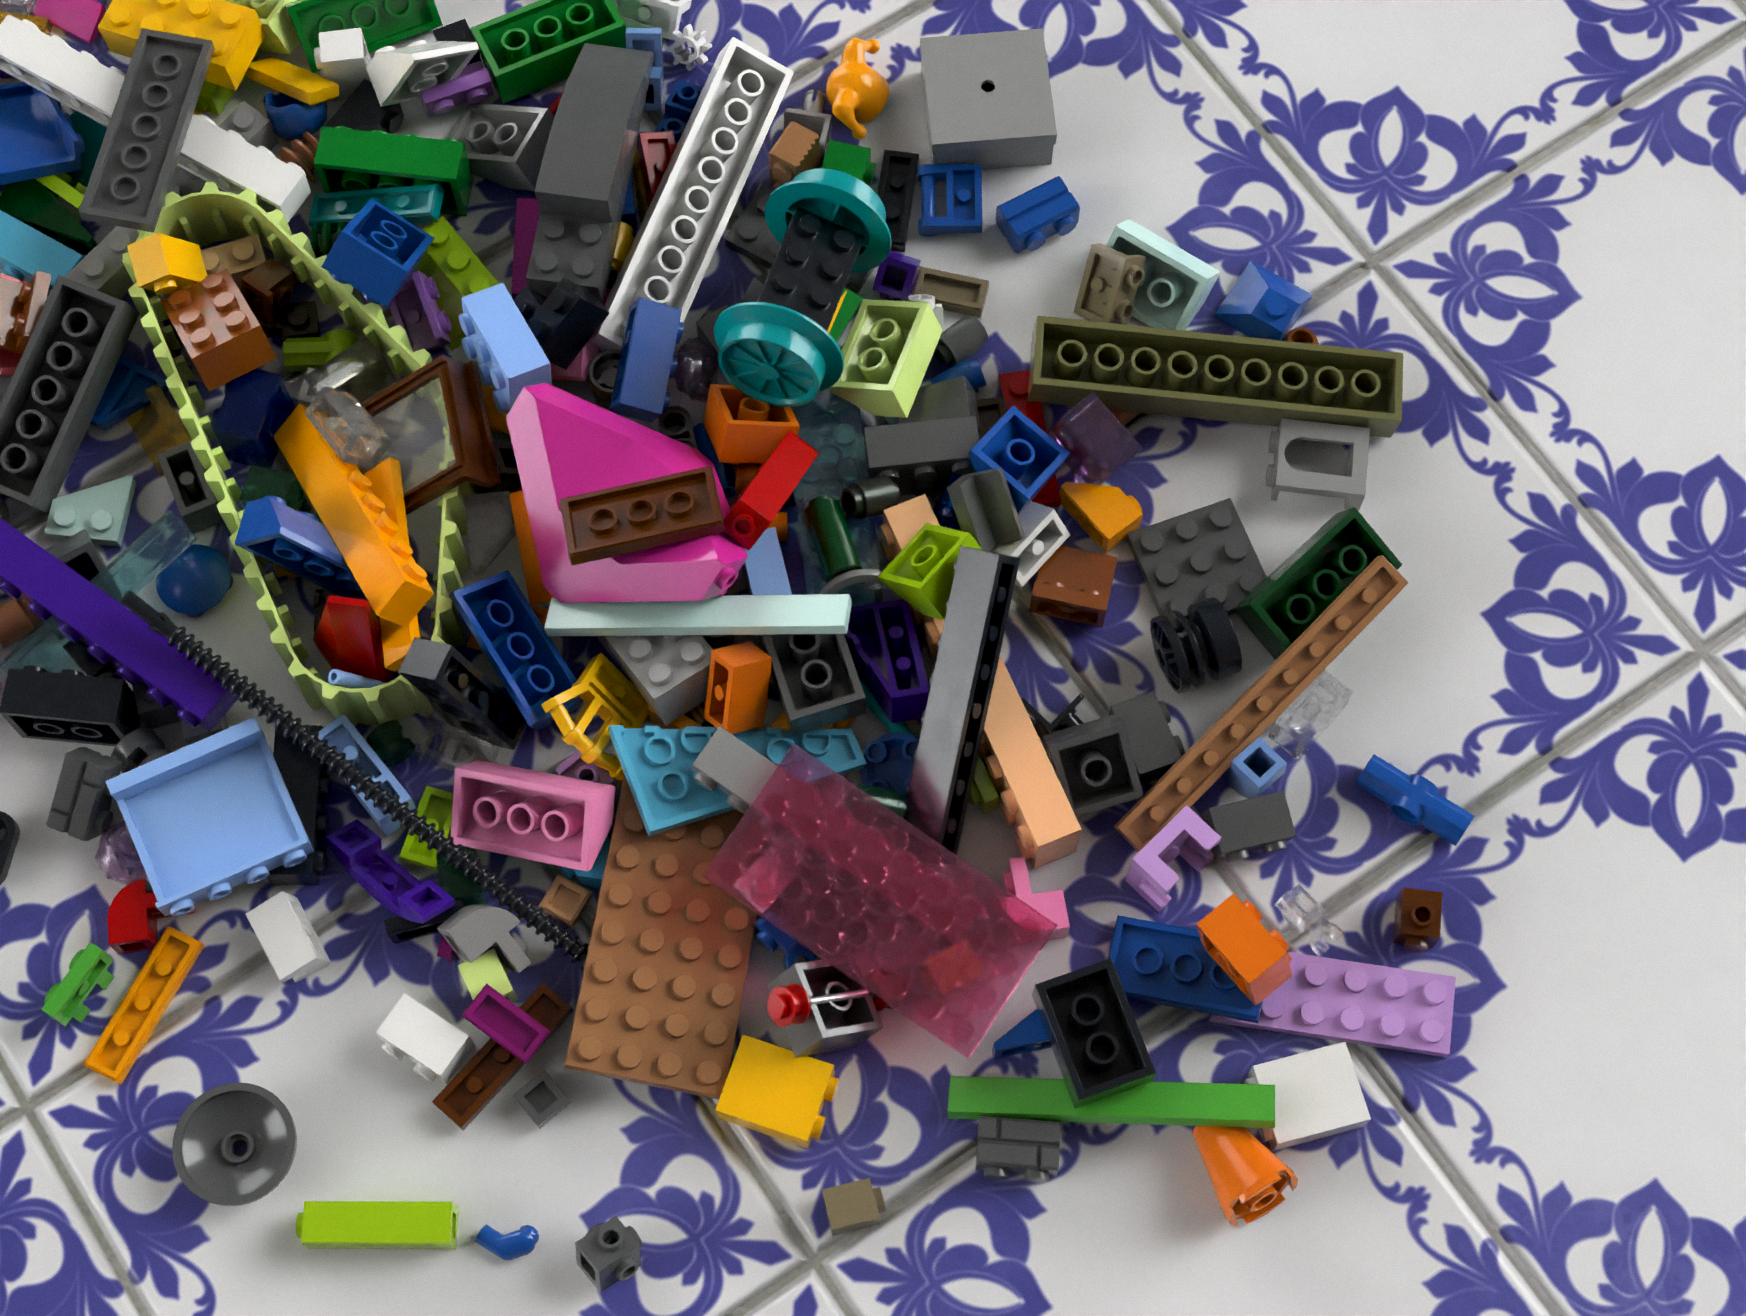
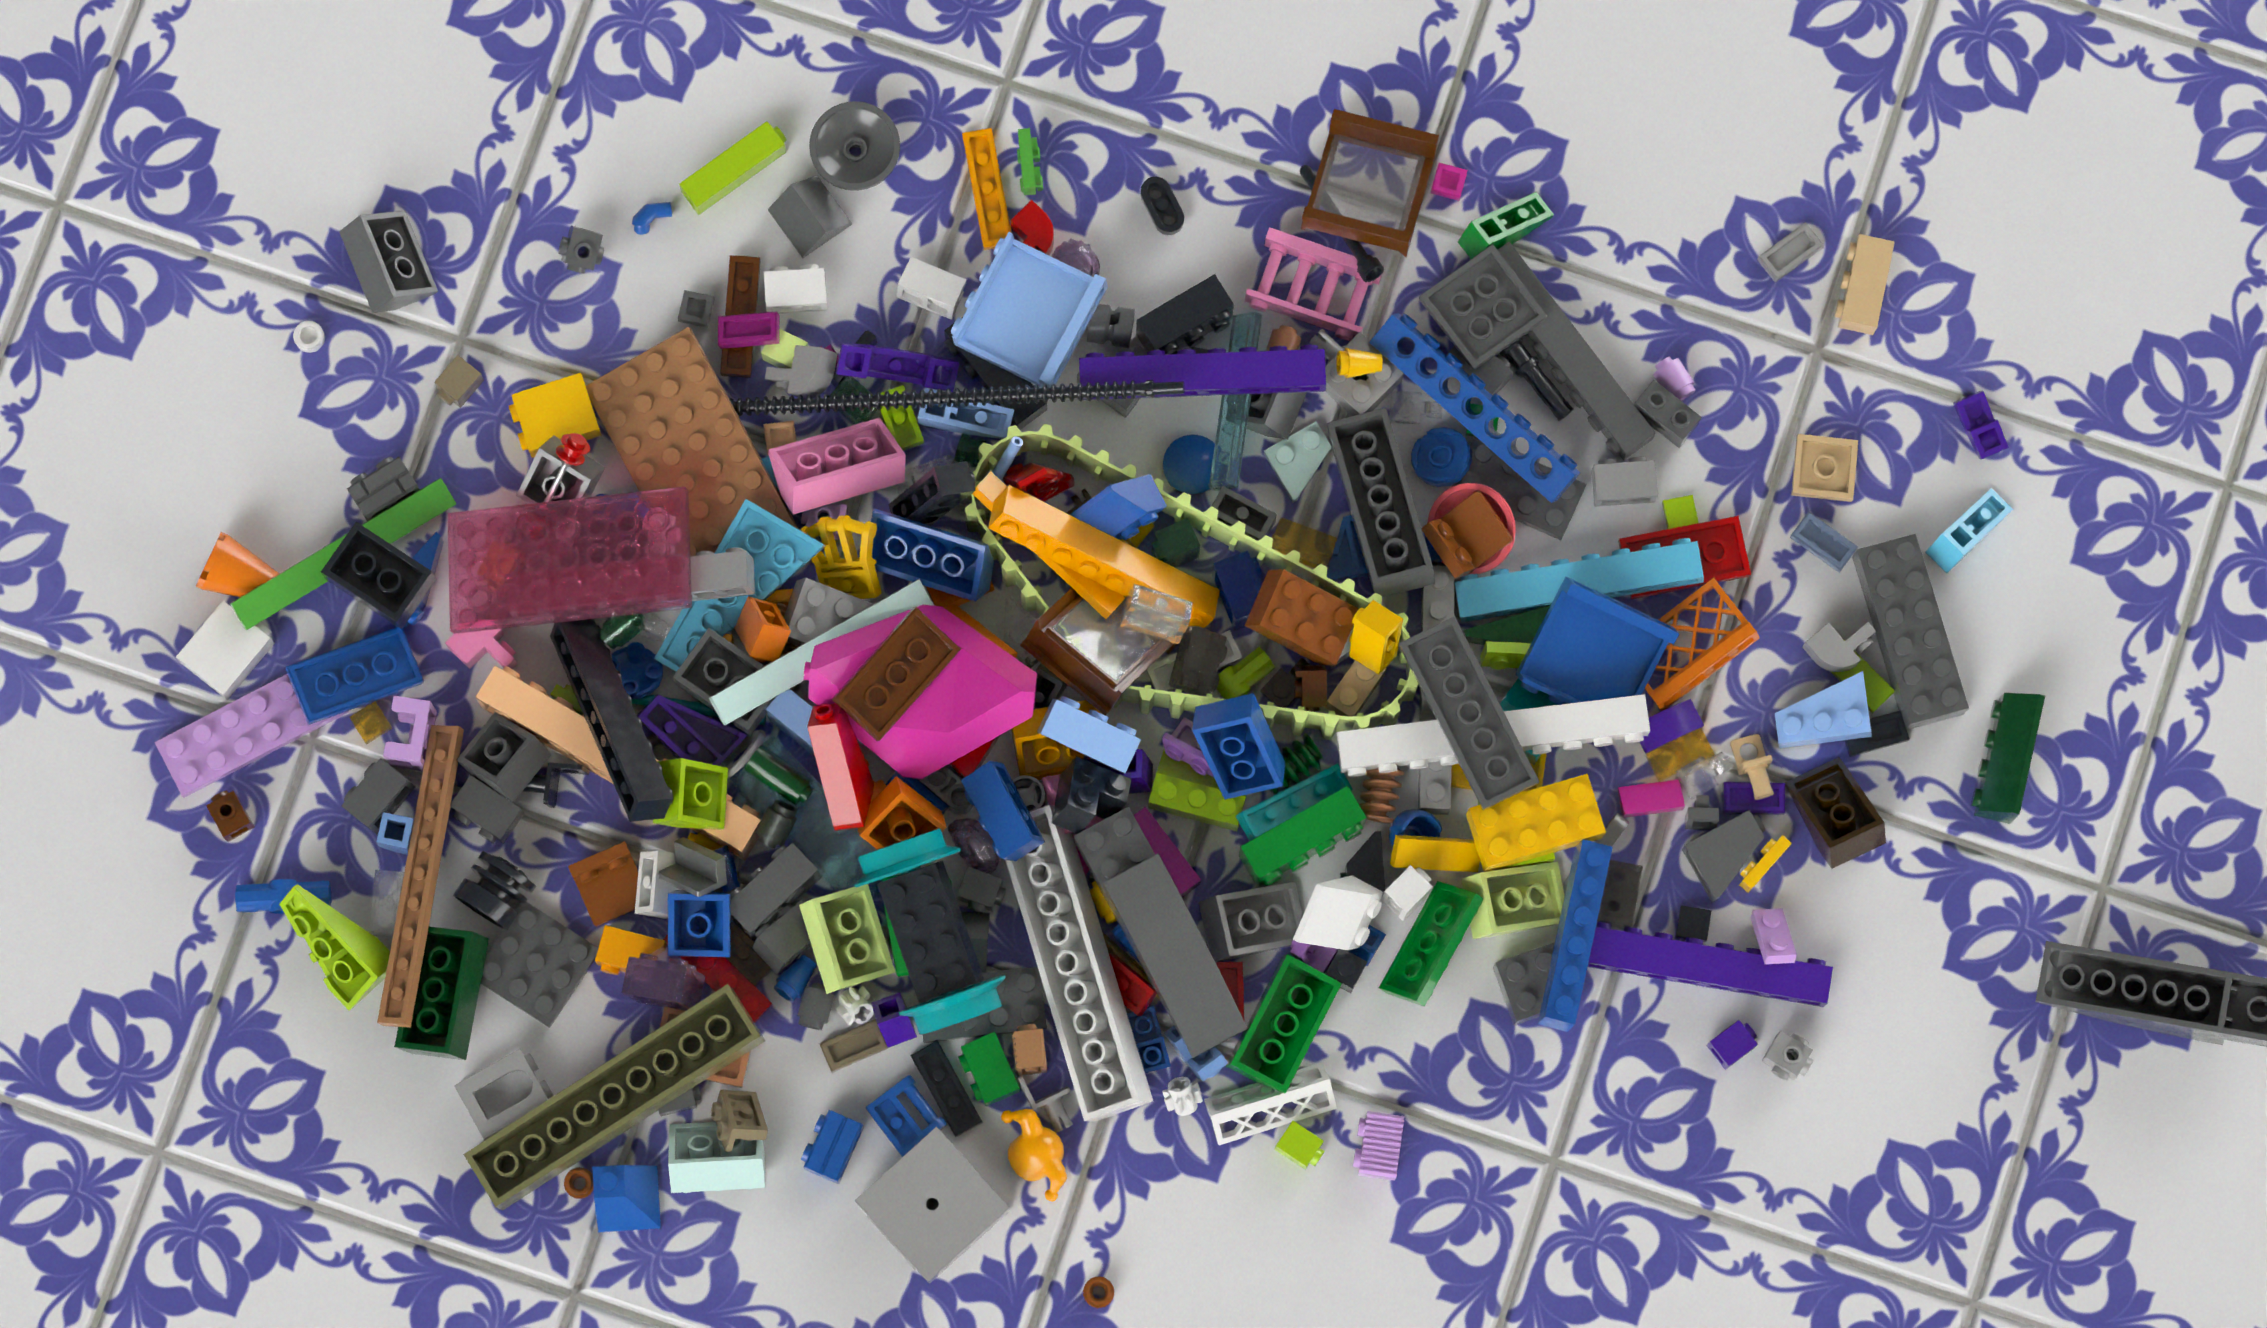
camera: 140 degrees right, 10 degrees up
dark grey brick [46,747,122,841] -> none
orange brick [1196,893,1292,1006] -> none
clear plate [1274,884,1344,957] -> none
none -> lime wedge [279,884,390,1011]
none -> clear yellow plate [349,701,393,745]
none -> dark grey slope [768,176,852,258]

